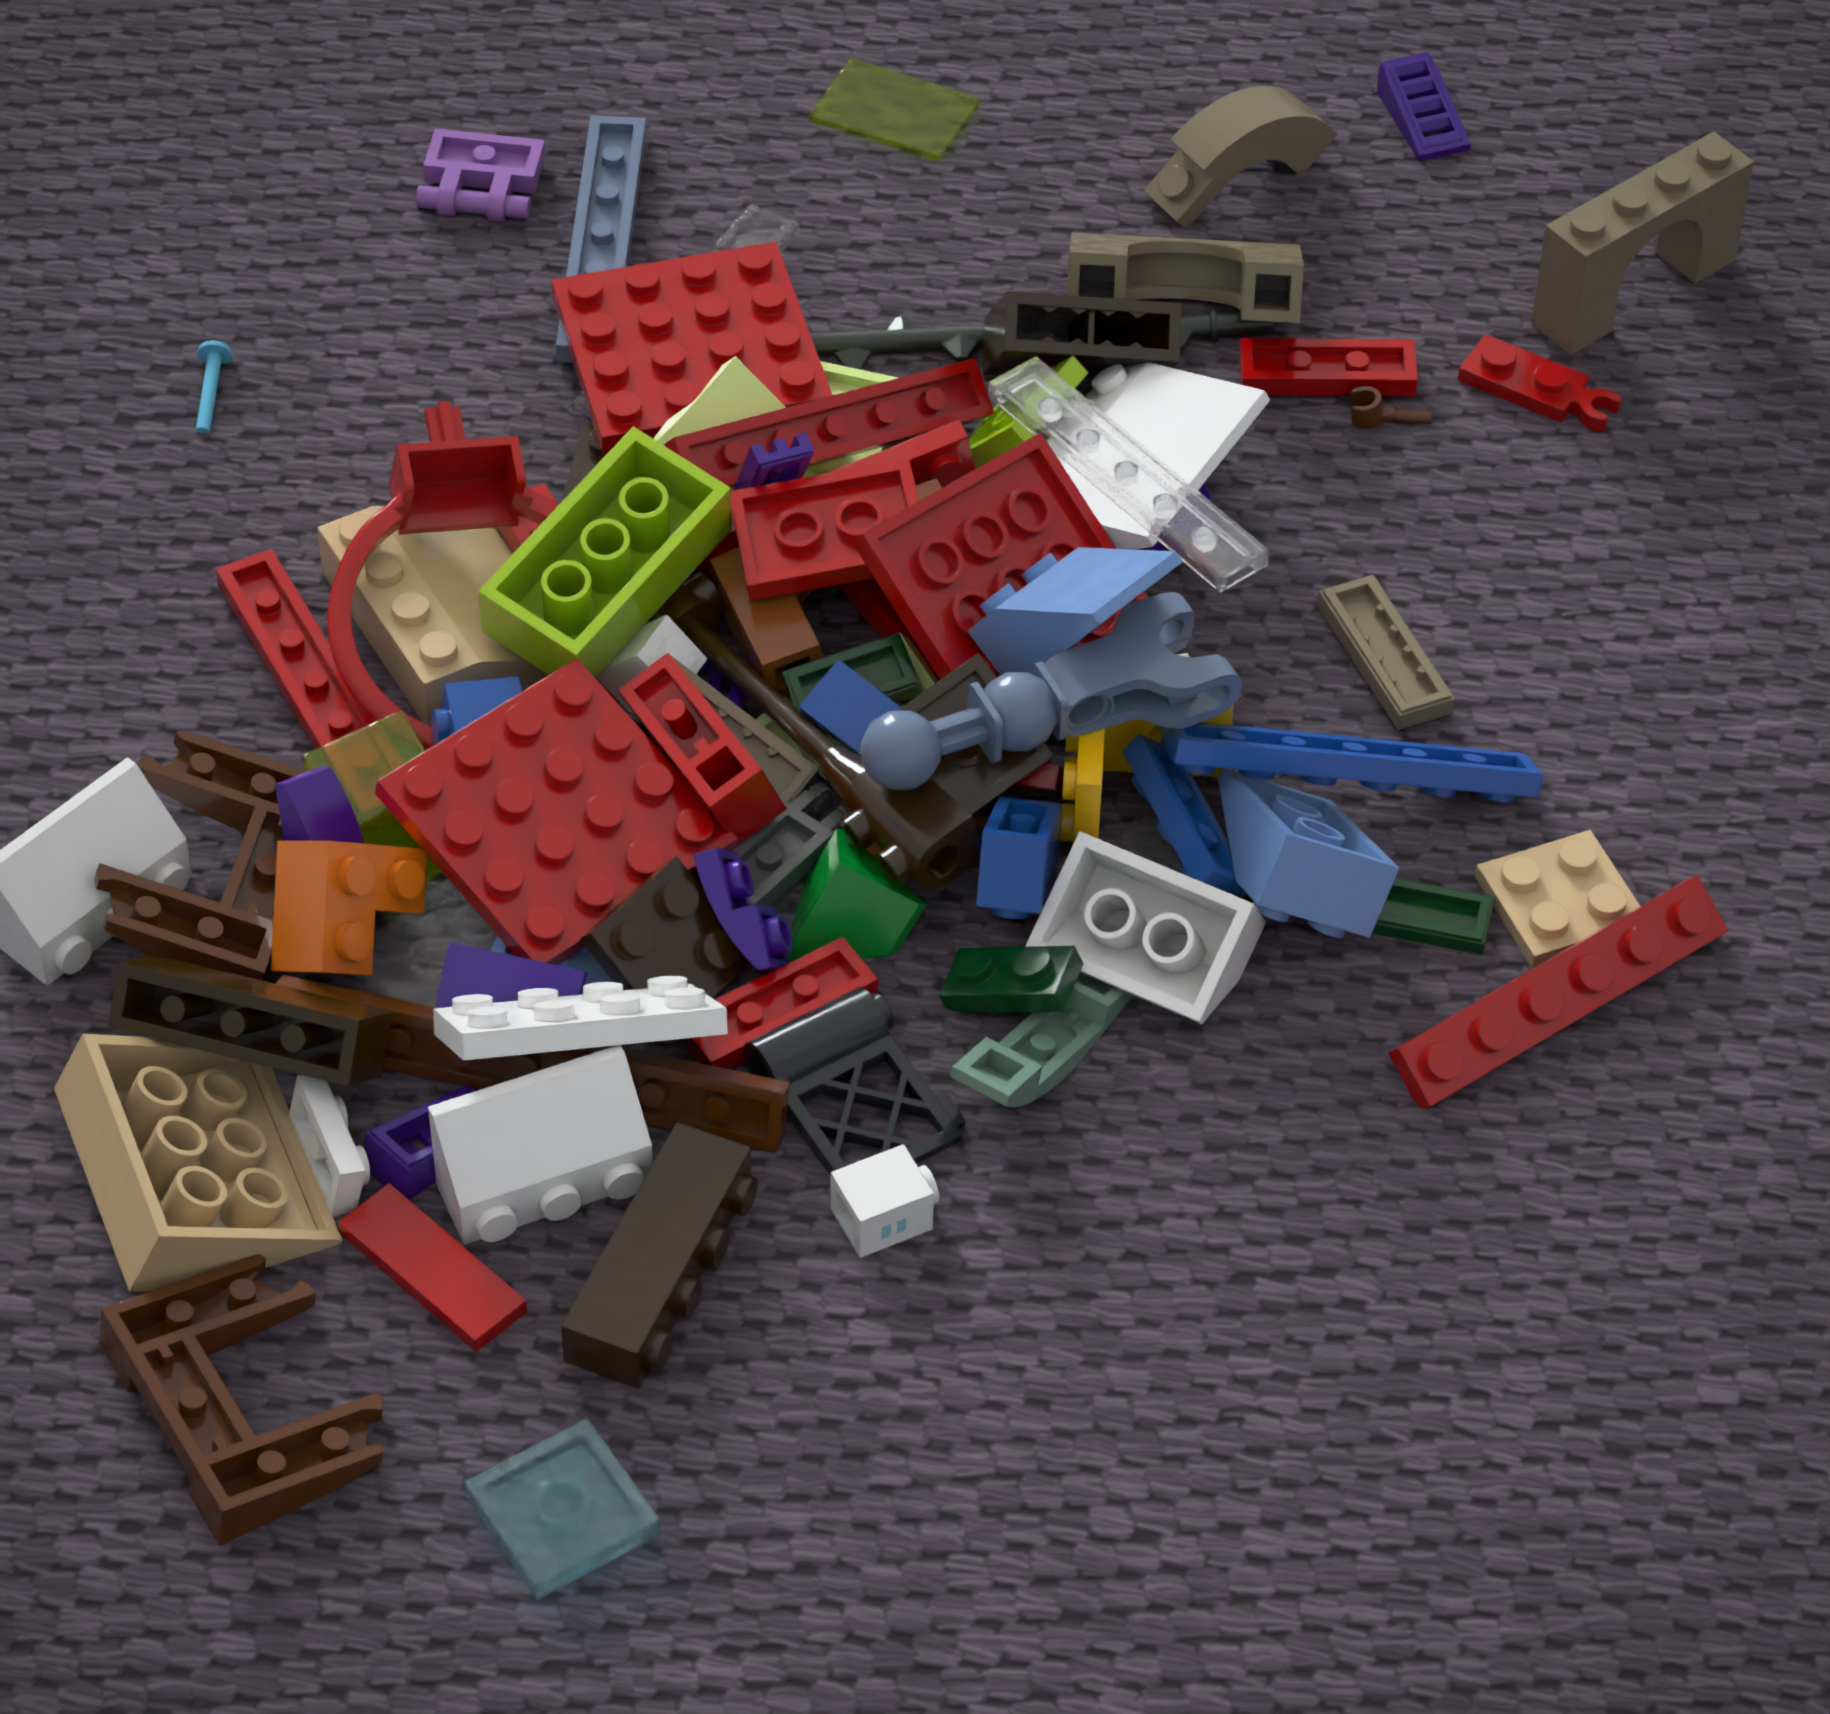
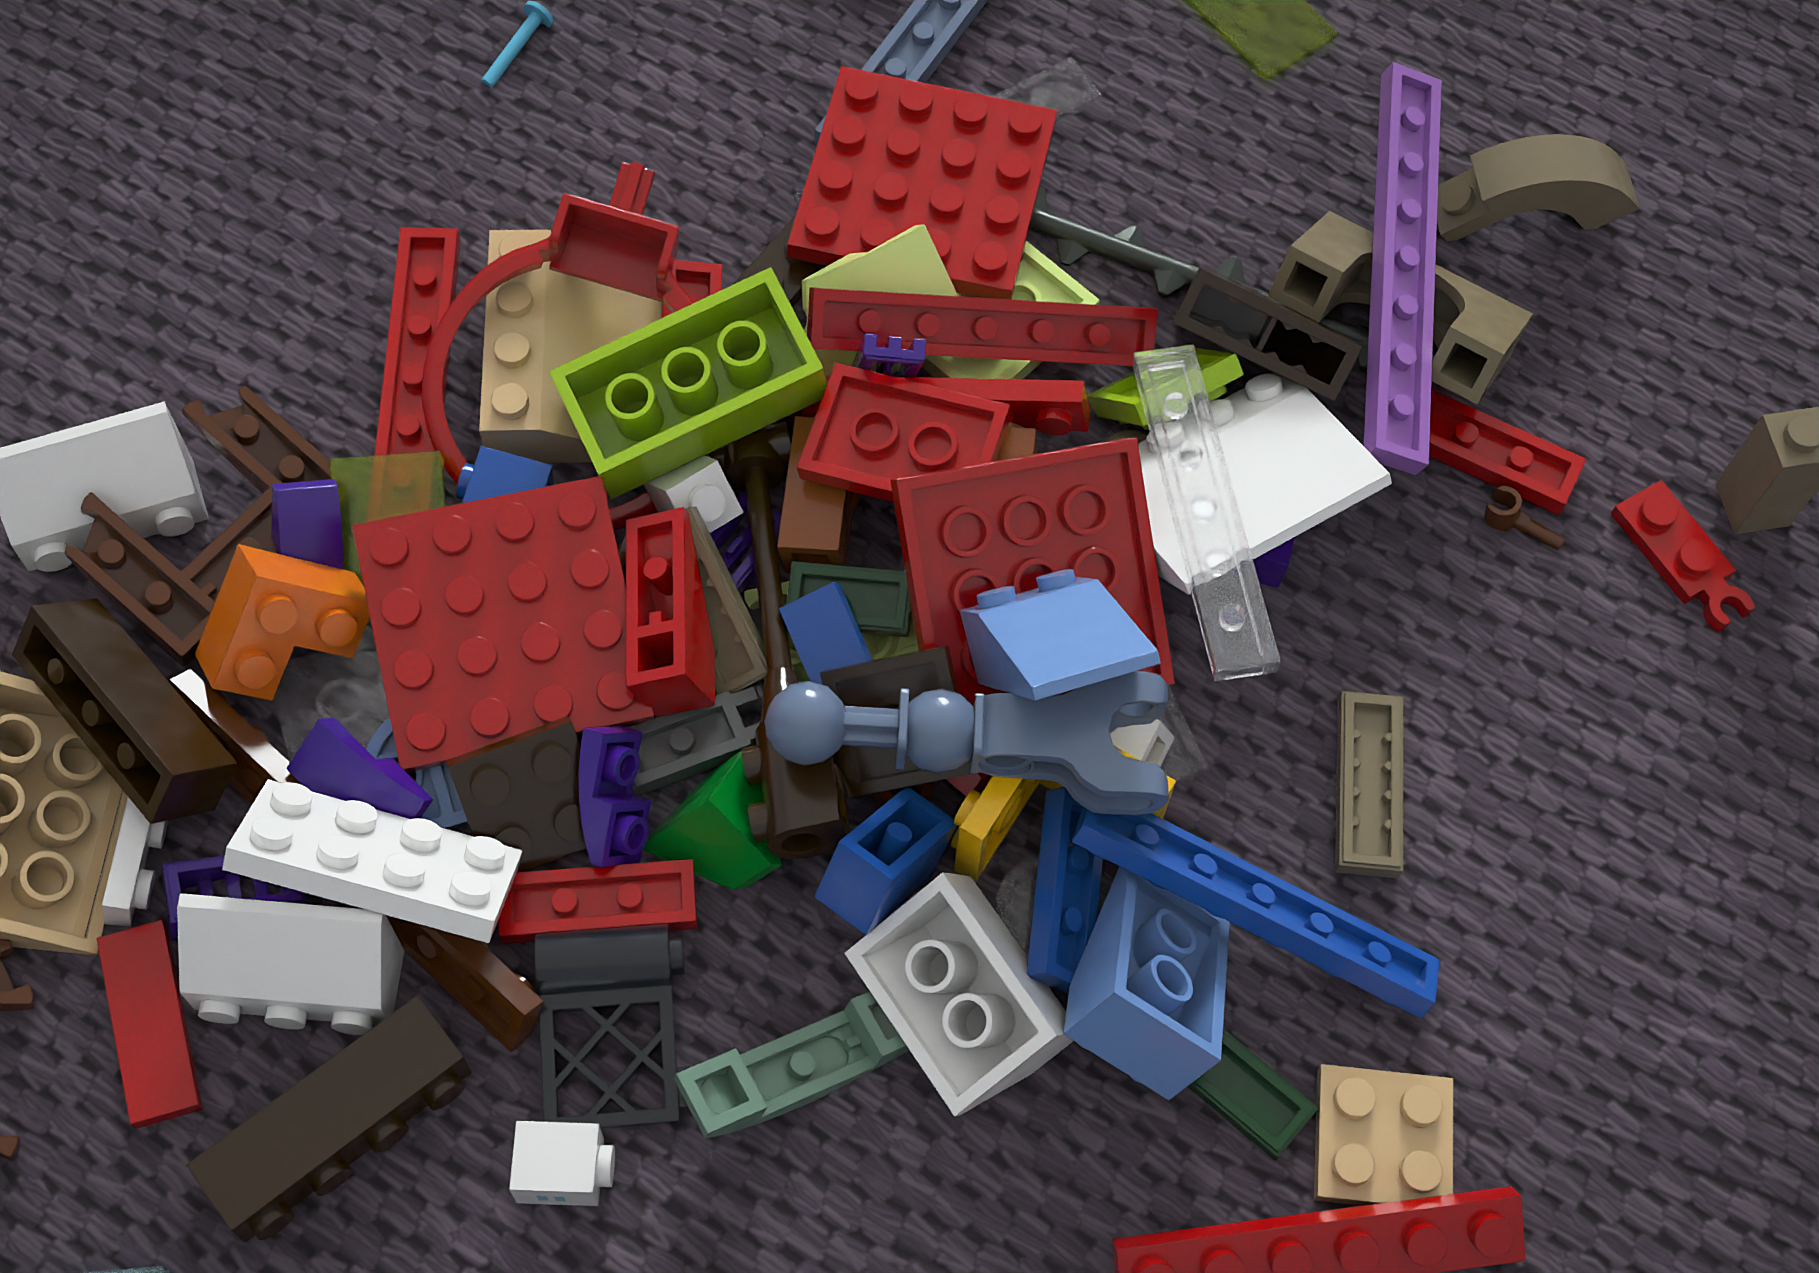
camera: 25 degrees right, 15 degrees up
dark green plate [939,945,1084,1013] -> none
dark purple slope [1377,52,1471,161] -> none
none -> medium lavender plate [1363,62,1442,475]

